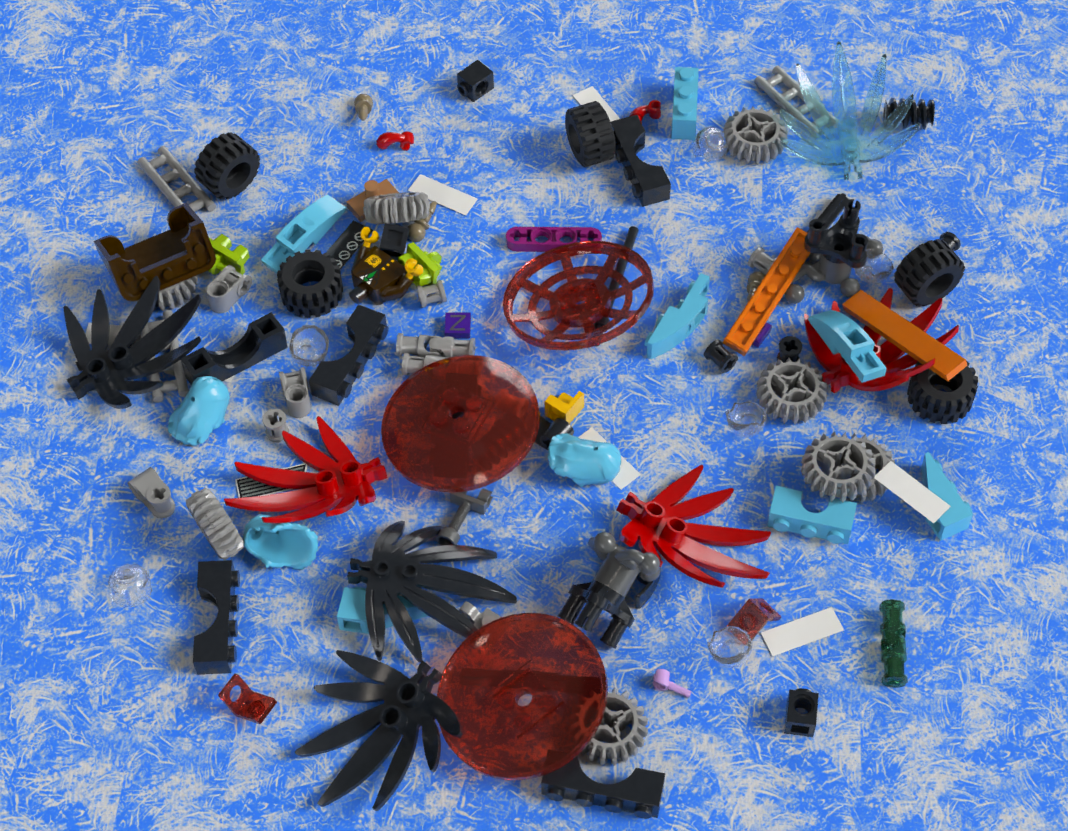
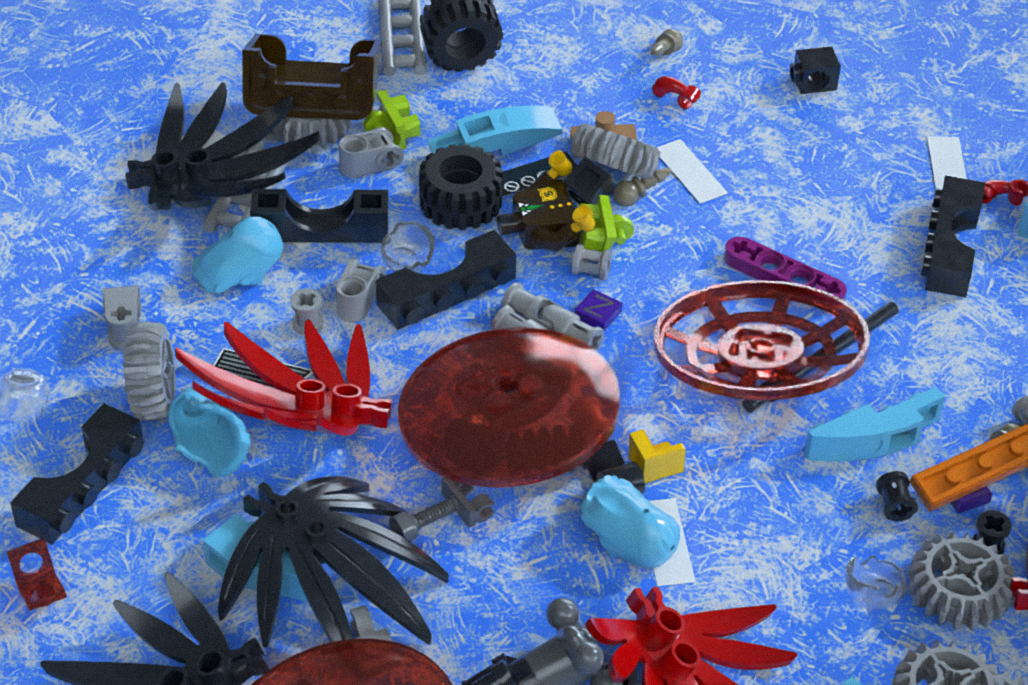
camera: 30 degrees right, 10 degrees down
black tyre [565,101,616,167] -> none

